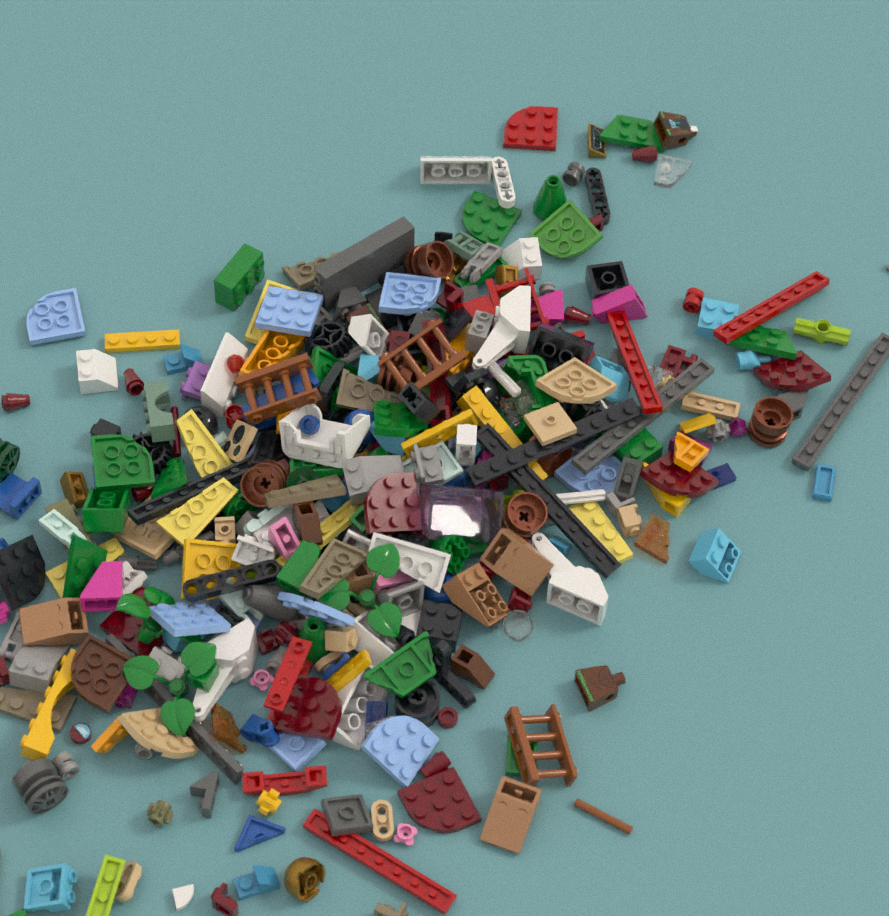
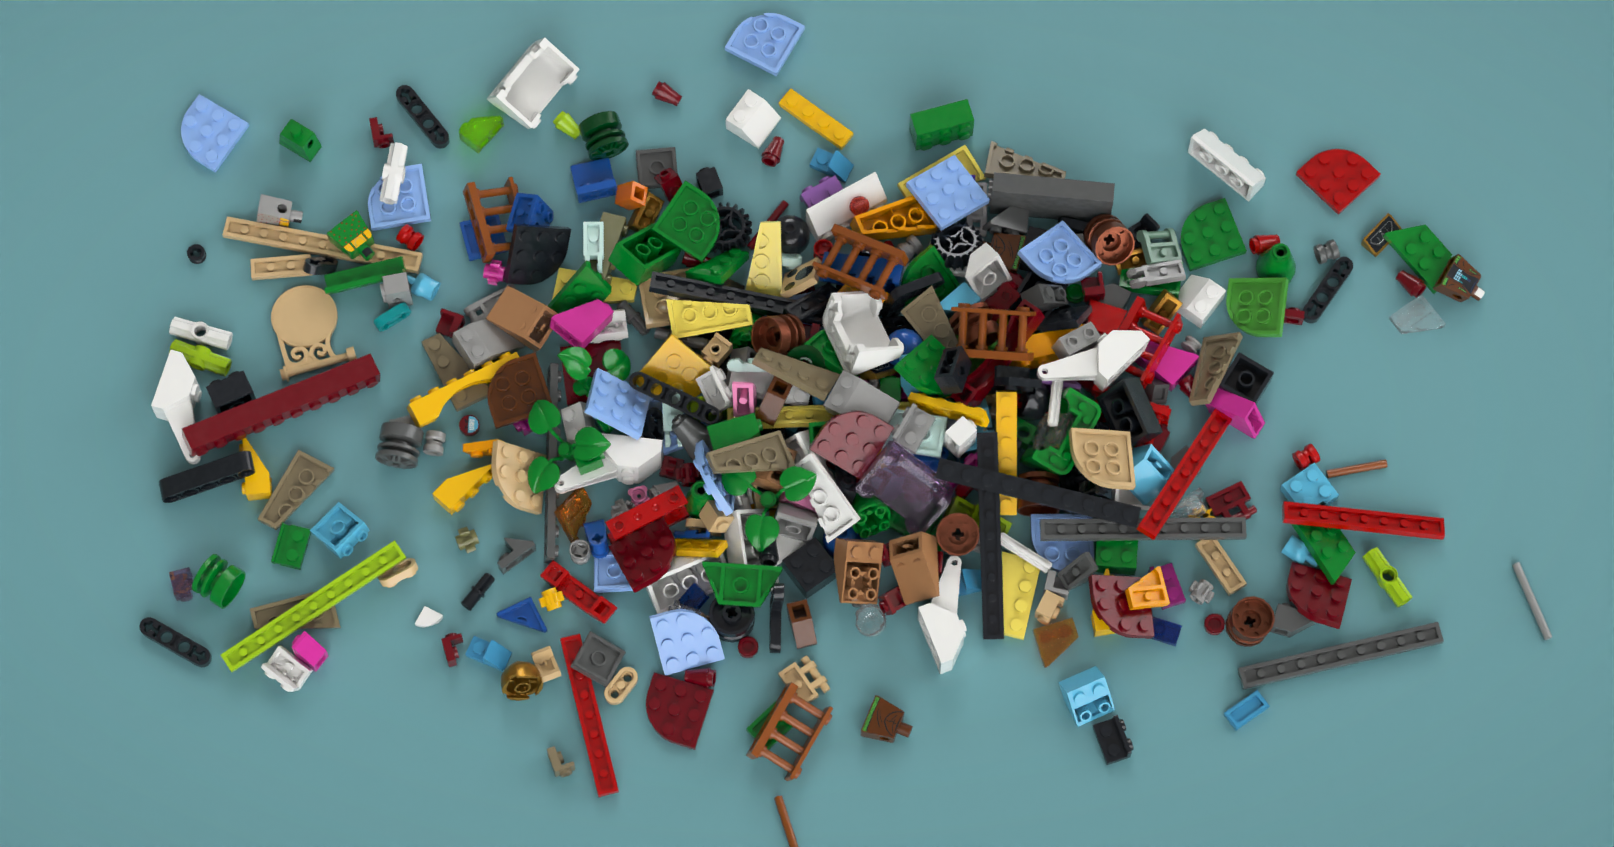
camera: 45 degrees right, 15 degrees up
sand green arch [141,380,175,443] -> none
blue tile [300,415,320,435] -> none
bright pink plate [394,823,417,846] -> none
medium nougat slope [480,776,542,854] -> none
white beam [491,157,515,208] -> none
tan plate [524,402,577,446] -> none
yellow piece [679,413,716,433] -> none
magenta tile [729,417,748,437] -> none
none -> yellow slope [432,464,493,515]
none -> black axle [461,573,495,611]
none -> tan bracket [531,646,562,683]
none -> light grey wheel [569,539,591,565]
none -> light grey gear [611,498,635,518]
none -> orange brick [615,181,648,211]
none -> dark grey tile [636,147,678,189]
none -> dark red bracket [654,168,682,203]
none -> tan plate [778,655,831,703]
none -> black bracket [1093,715,1134,765]
none -> dark tan wing [1189,332,1243,406]
none -> dark red tile [1204,614,1225,635]
none -> red cone [1249,234,1280,255]
none -> dark orange bar [1326,459,1387,478]

